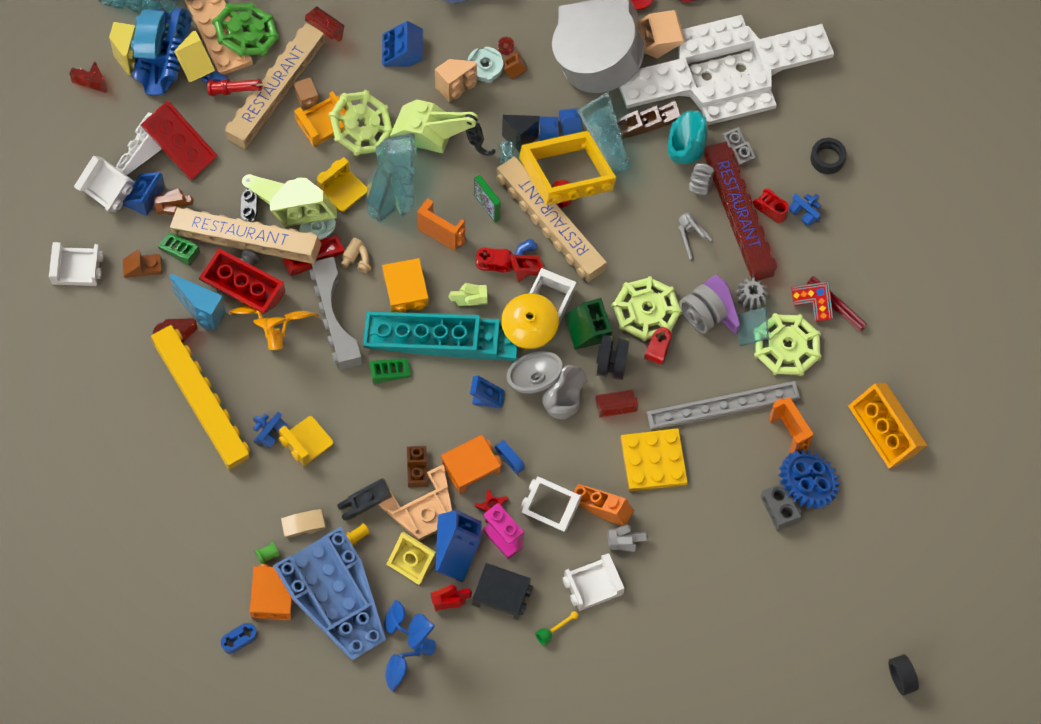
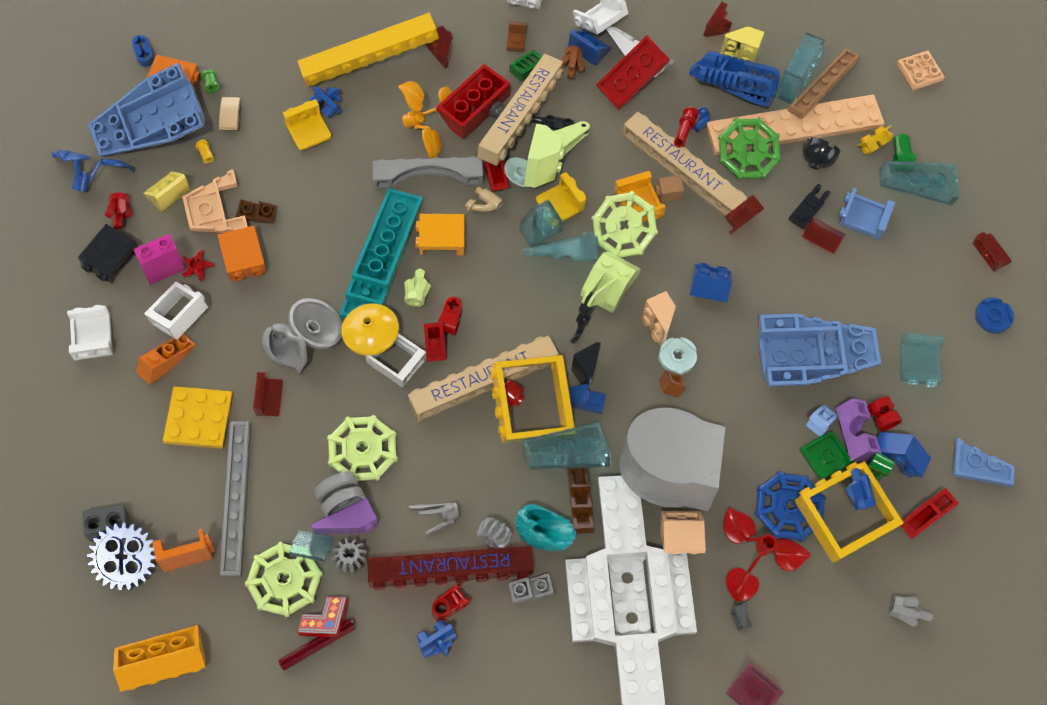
camera: 100 degrees right, 0 degrees up
dark azure brick [131,9,165,59] -> none
dark azure slope [170,273,226,331] -> none
light yellow slope [174,31,215,82] -> none
black hinge [337,478,392,521] -> none
green slope [369,358,411,384] -> none
orange panel [417,198,466,251] -> none
blue slope [436,510,481,582] -> none
blue slope [470,375,505,408] -> none
green tile [474,174,501,222] -> none
blue beam [495,440,525,474] -> none
clear red bush [498,37,514,55] -> none
clear light blue bush [499,141,515,164] -> none
blue arm [514,239,538,255] -> none
hinge [535,611,579,646] -> none
blue slope [559,108,582,136] -> none
dark green slope [564,298,612,350] -> none
black wheel [596,334,630,380] -> none
light grey rock [607,524,649,552] -> none
red piece [644,327,672,365] -> none
black tyre [810,137,847,175] -> none

